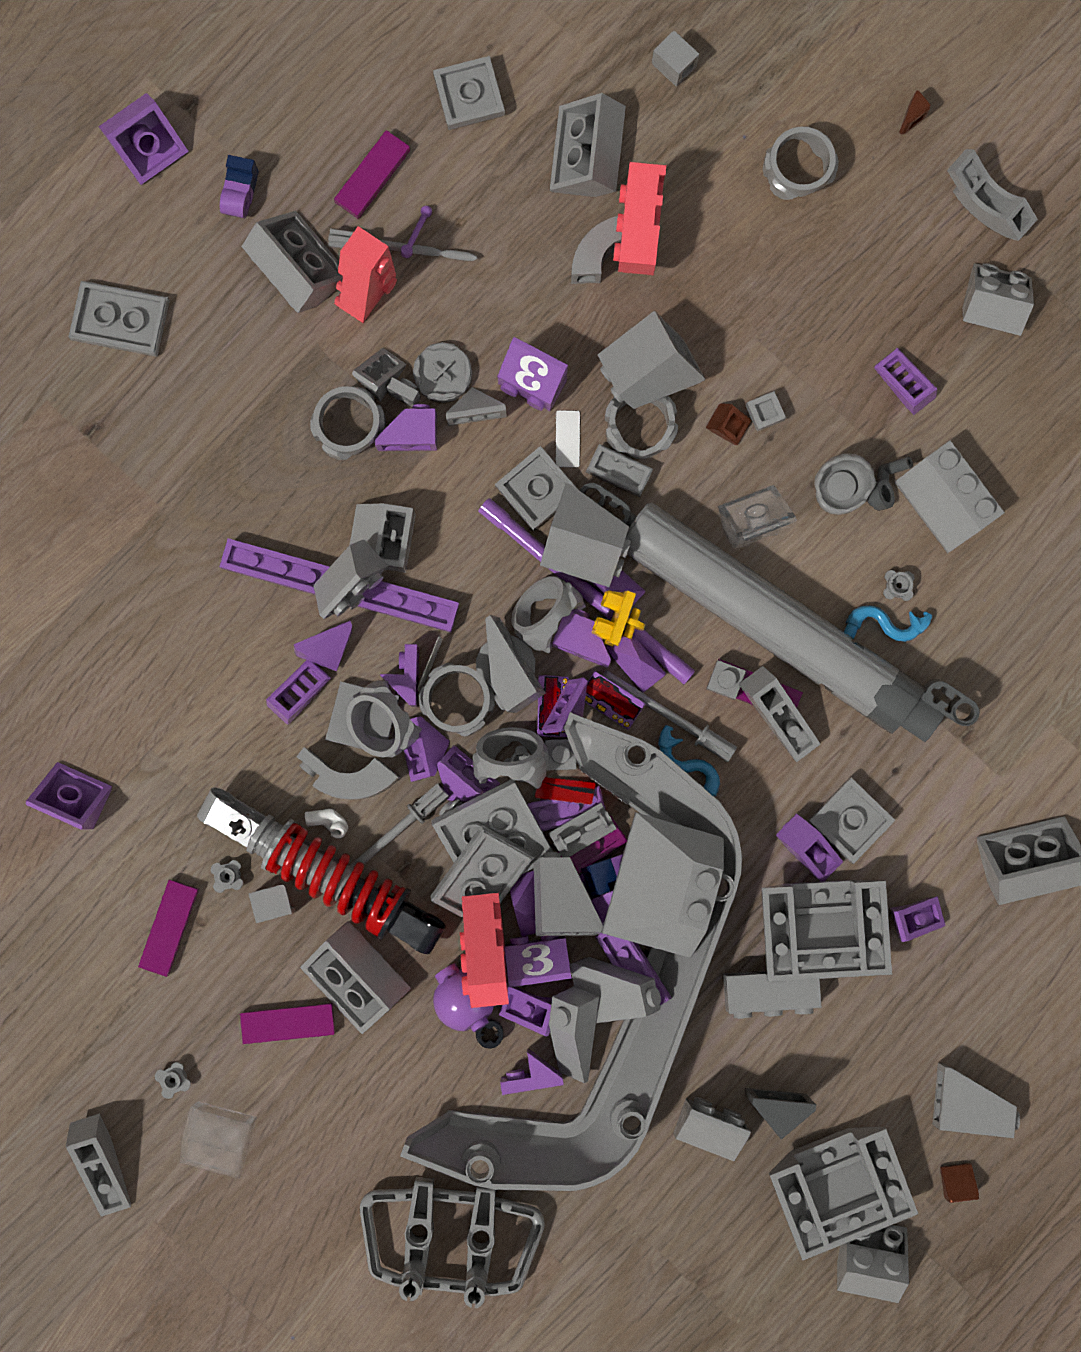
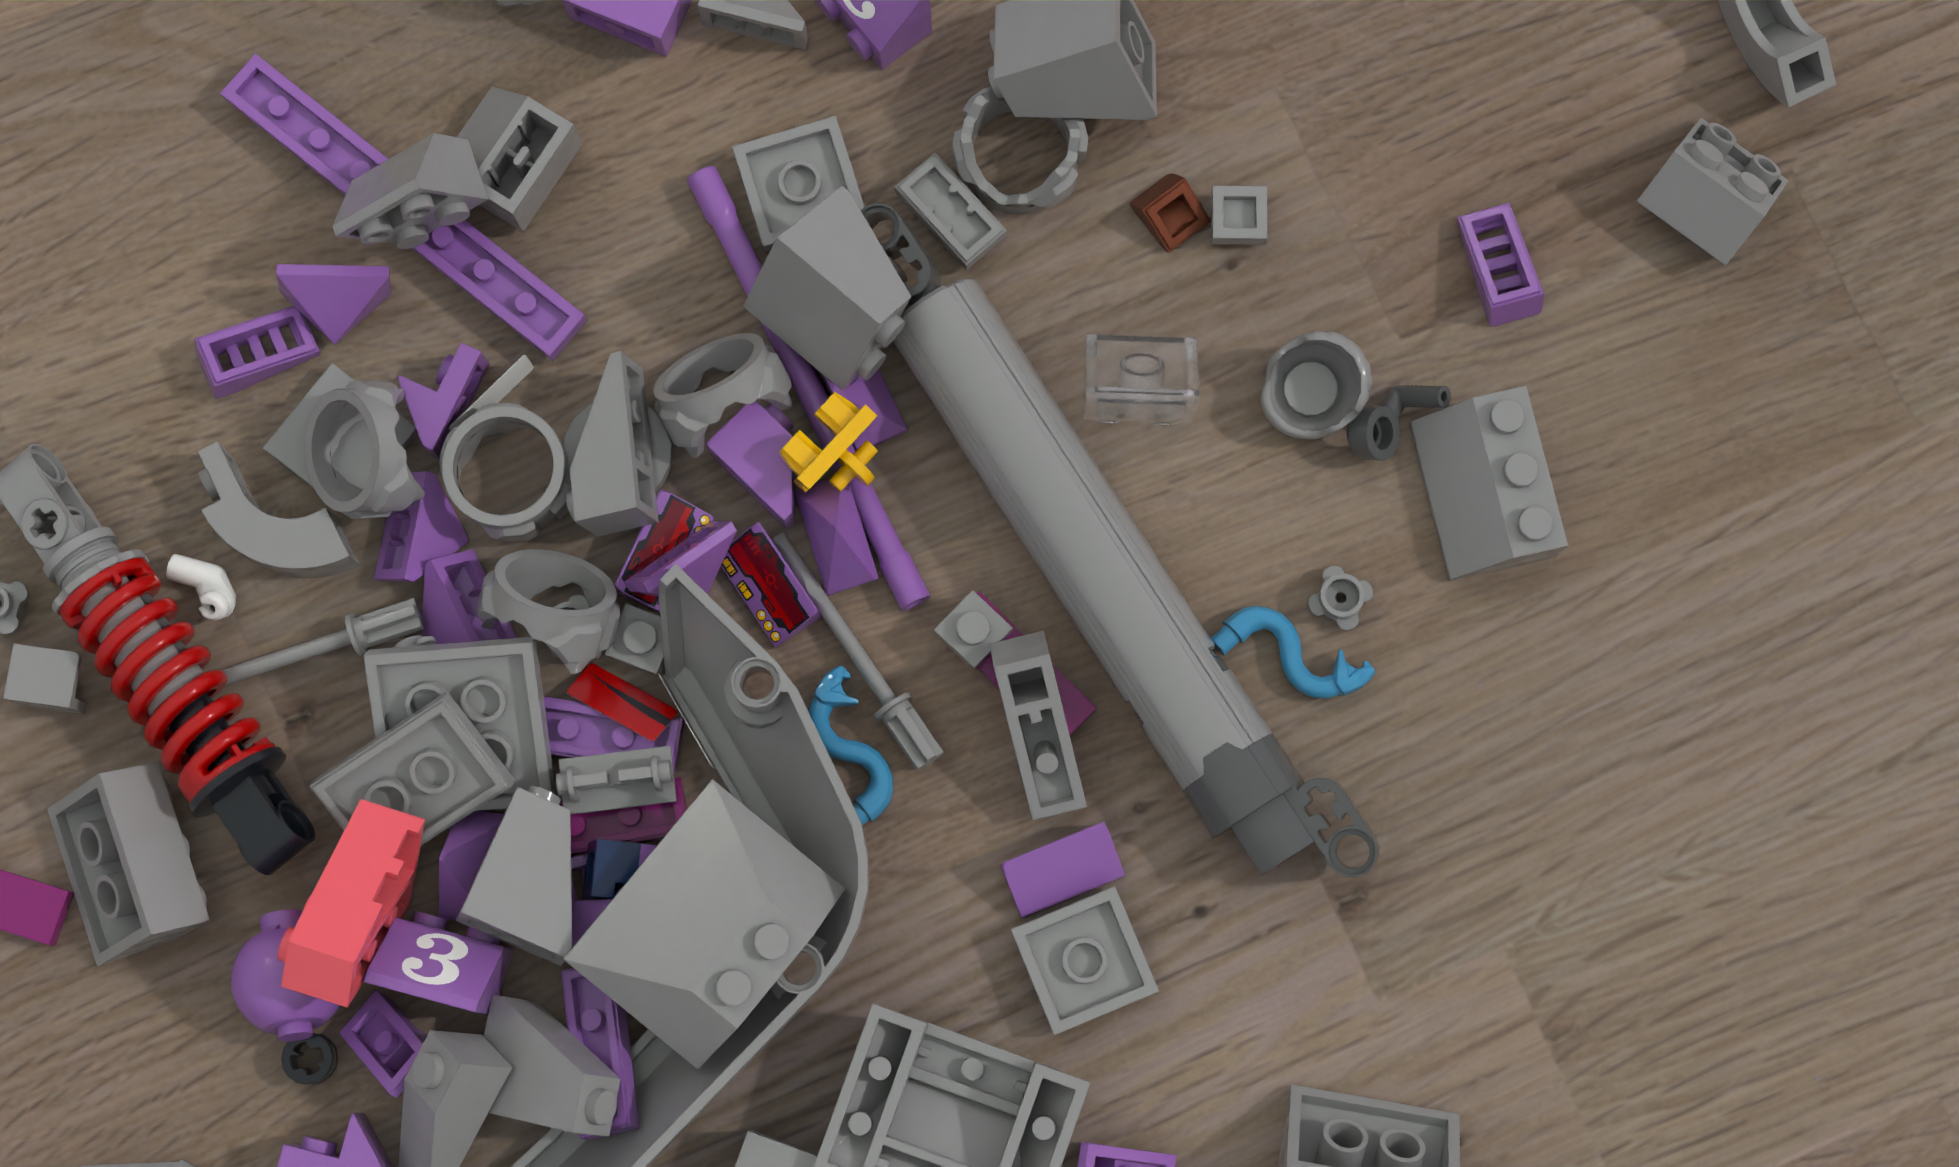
camera: 25 degrees right, 5 degrees down
white sticker [556,411,580,467] -> none
medium lavender slope [776,814,843,882] -> none
none -> medium lavender slope [1000,821,1125,919]

